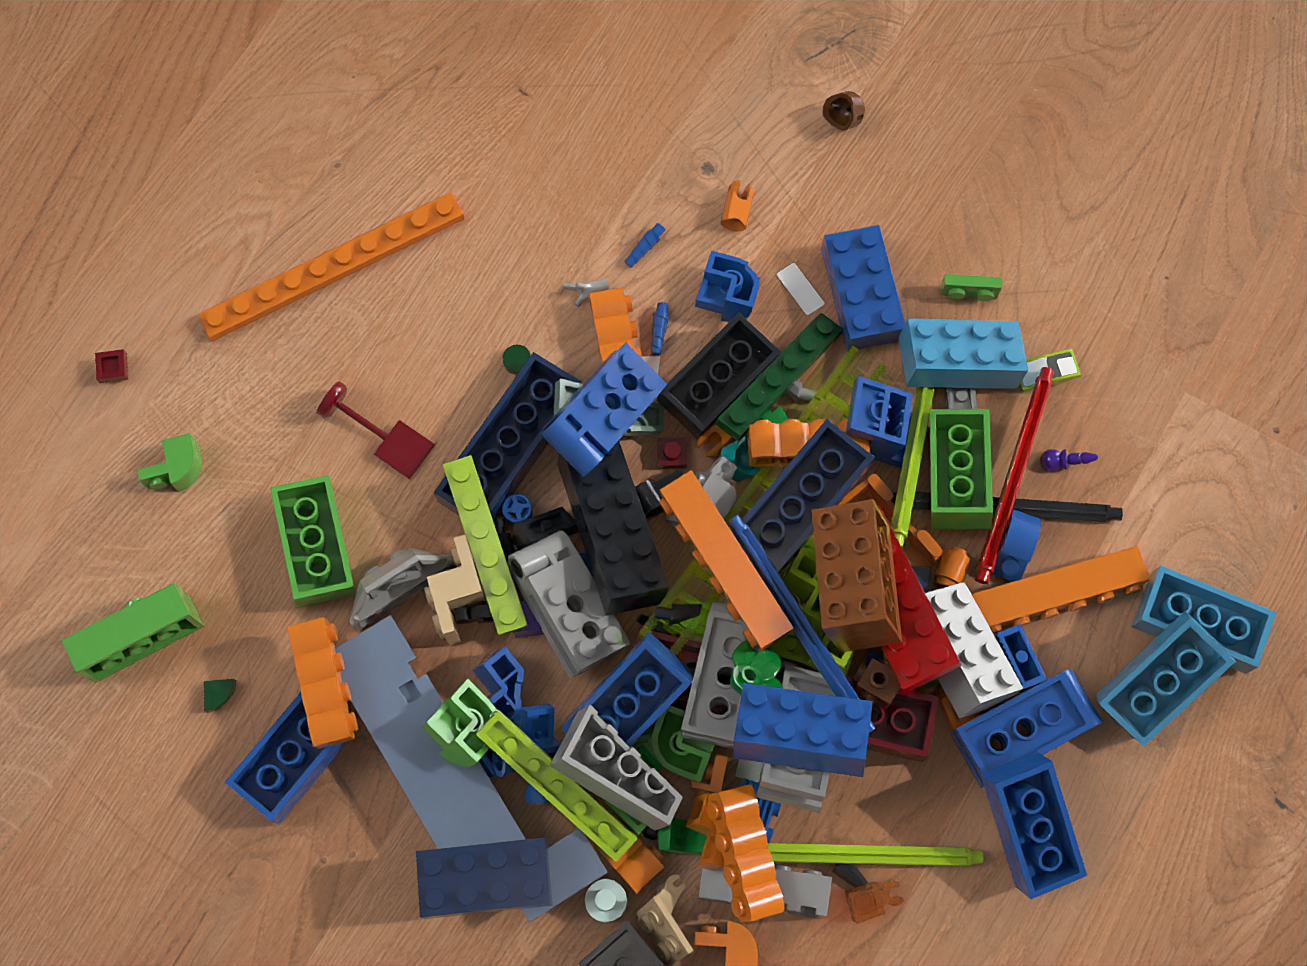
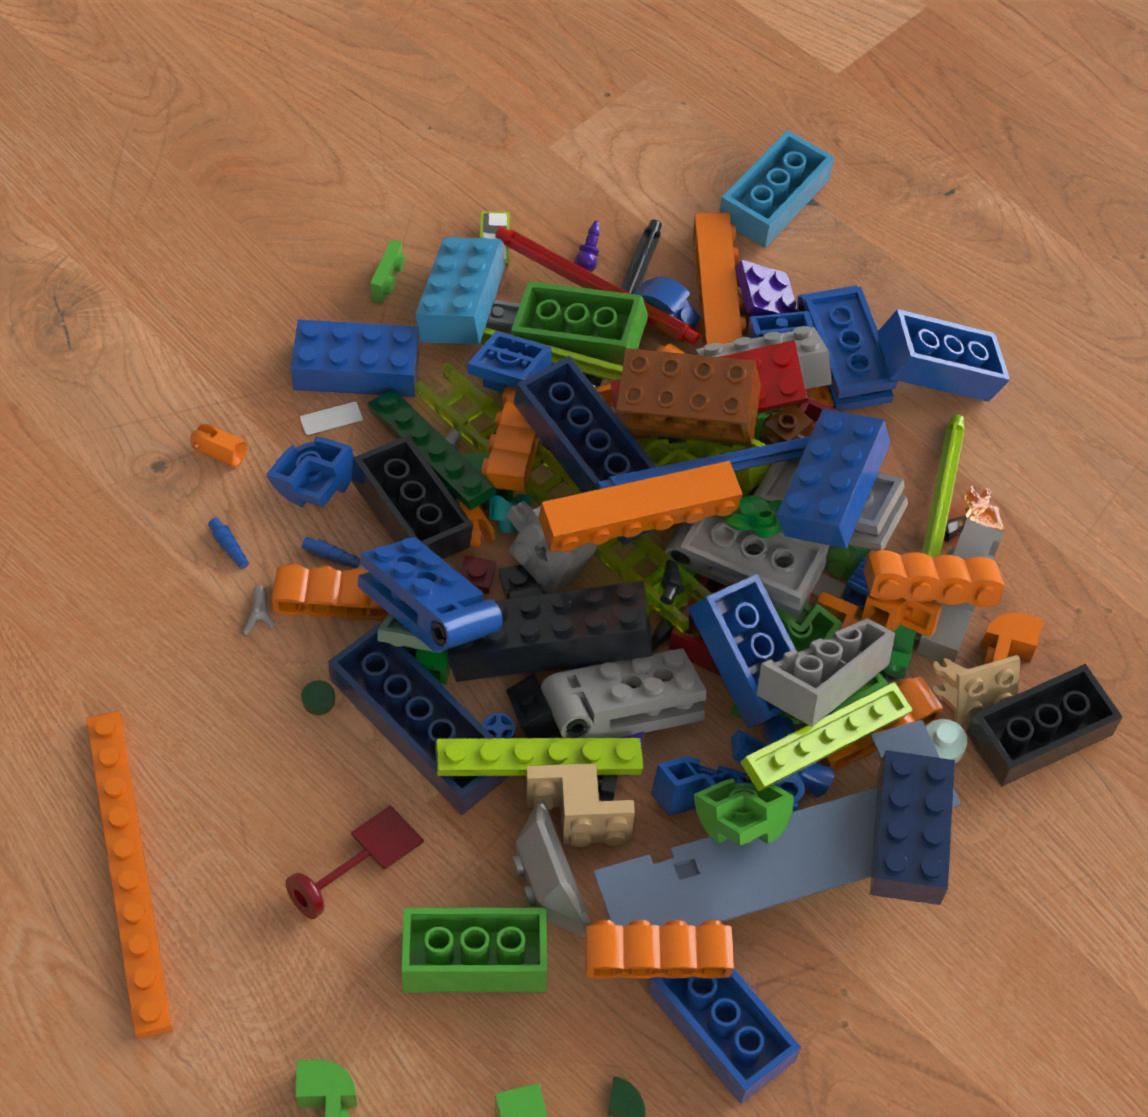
camera: 80 degrees left, 15 degrees down
reddish brown piece [822,91,865,130] -> none
dark azure brick [1096,611,1236,747] -> none
none -> dark purple plate [735,260,798,316]

